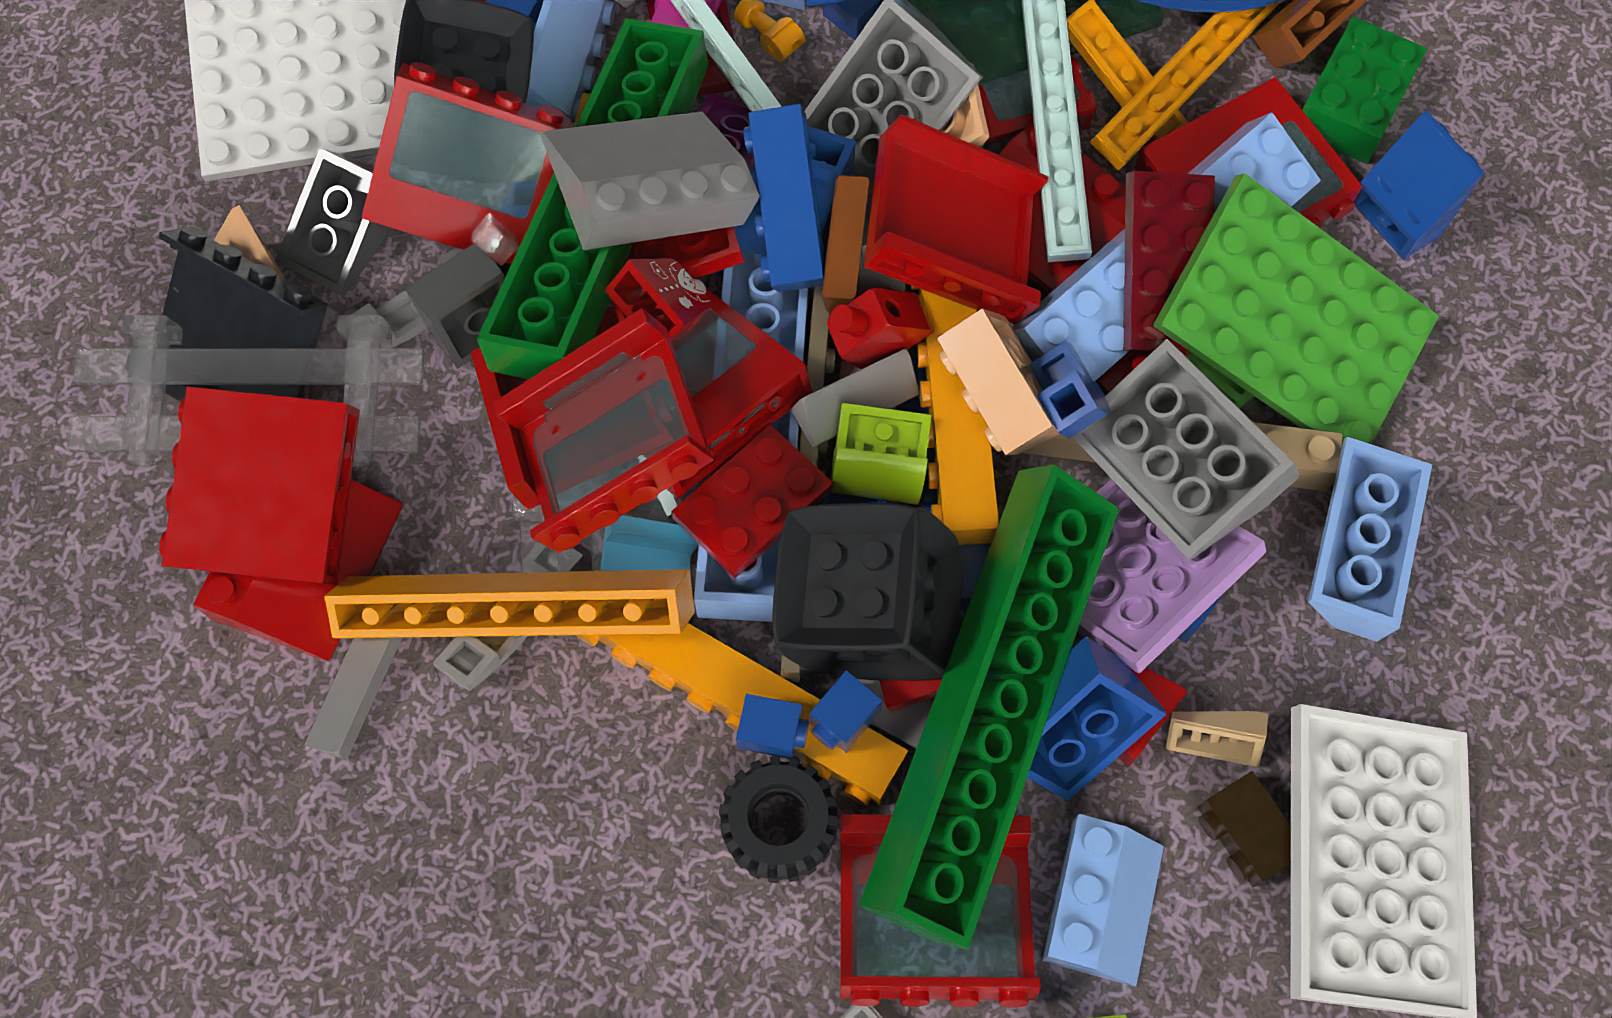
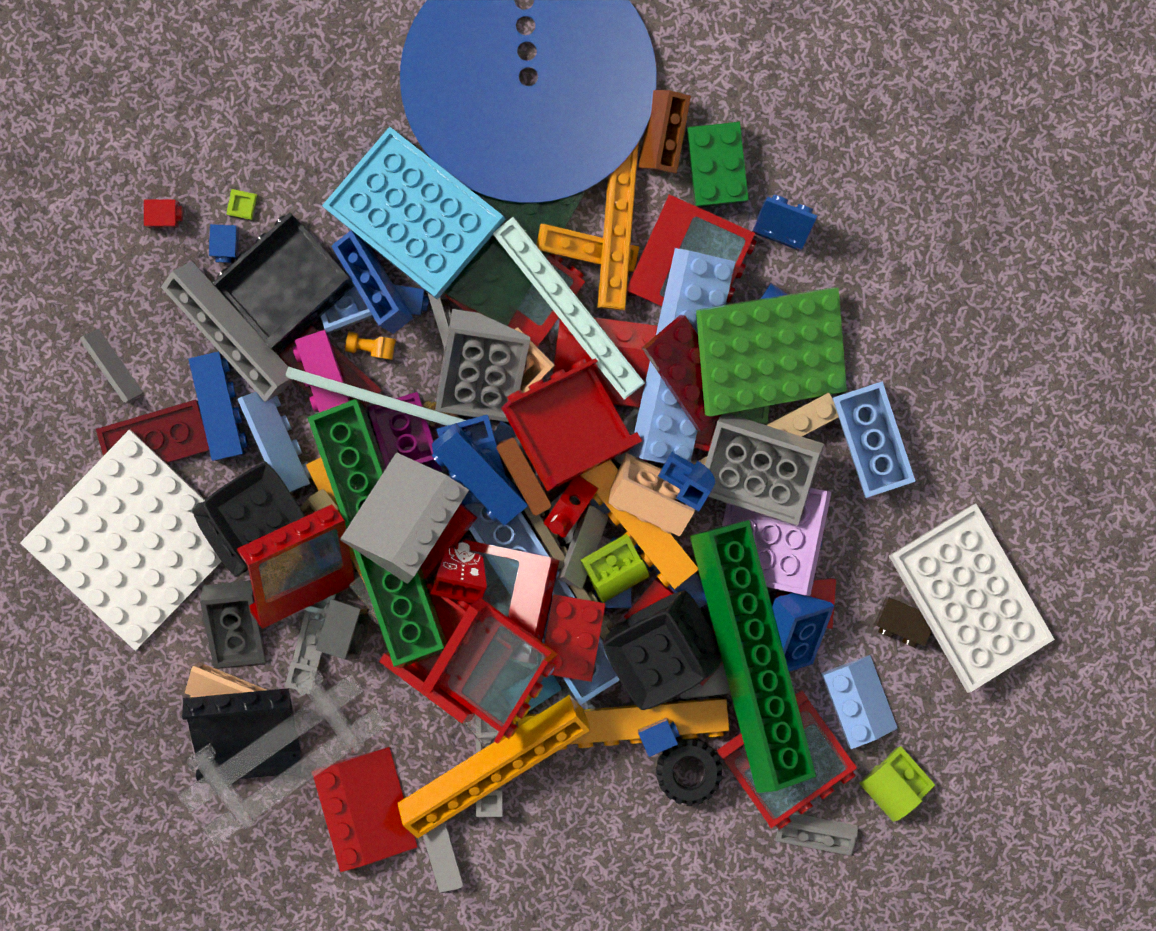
camera: 35 degrees left, 20 degrees up
red panel [159,387,360,585] -> none
clear piece [471,214,518,265] -> none
blue brick [810,671,883,753] -> none
tan slope [1166,711,1268,767] -> none

